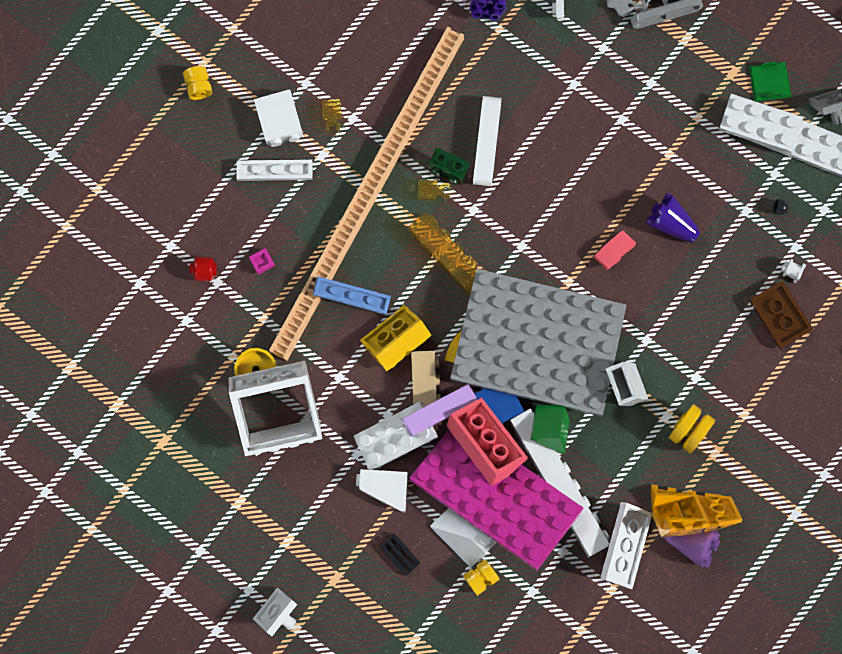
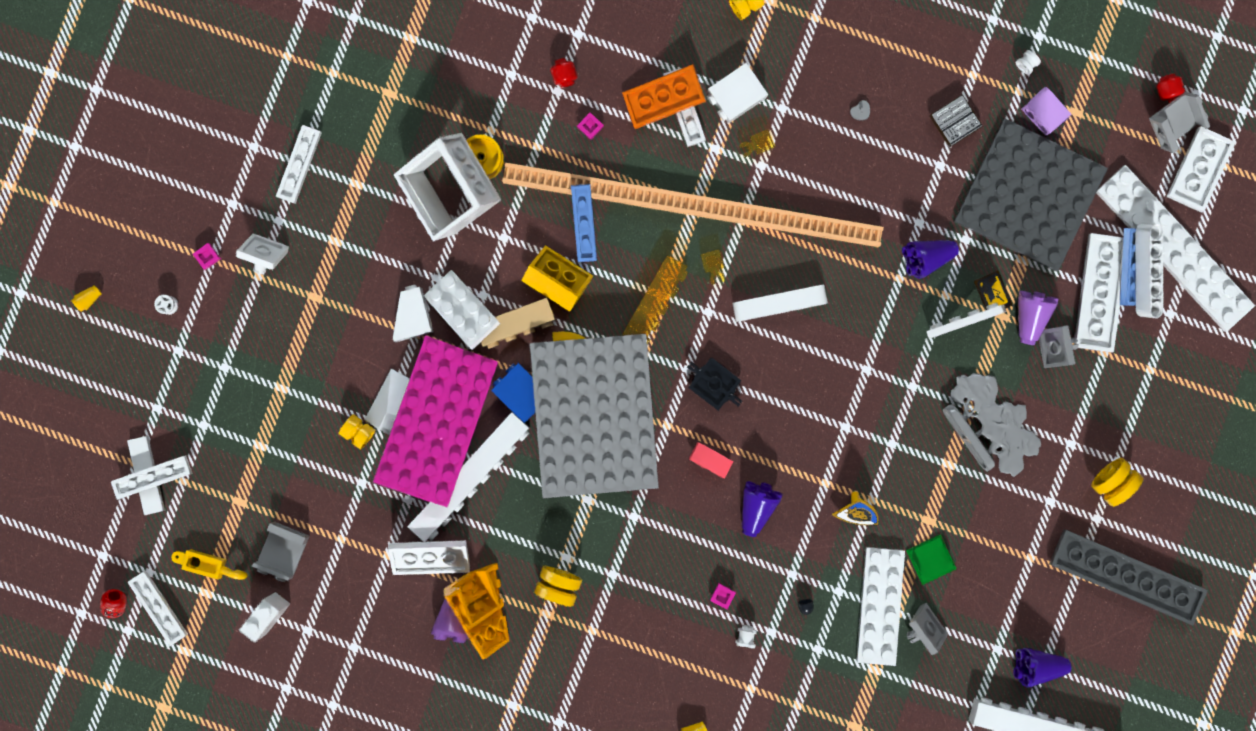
camera: 65 degrees right, 10 degrees up
black tile [380,533,421,576] -> none
lavender tile [402,384,477,437] -> none
dark green bracket [428,147,470,185] -> none
coral slope [446,398,528,486] -> none
green slope [530,405,570,454] -> none
white brick [606,362,648,406] -> none
white plate [719,94,803,154] -> none
reddish brown plate [749,281,813,350] -> none
none -> white plate [276,125,322,204]
none -> orange tile [622,64,706,129]
none -> black plate [686,357,743,411]
none -> dark pink plate [710,583,736,609]
none -> shield [832,492,879,525]
none -> light grey piece [850,100,870,120]

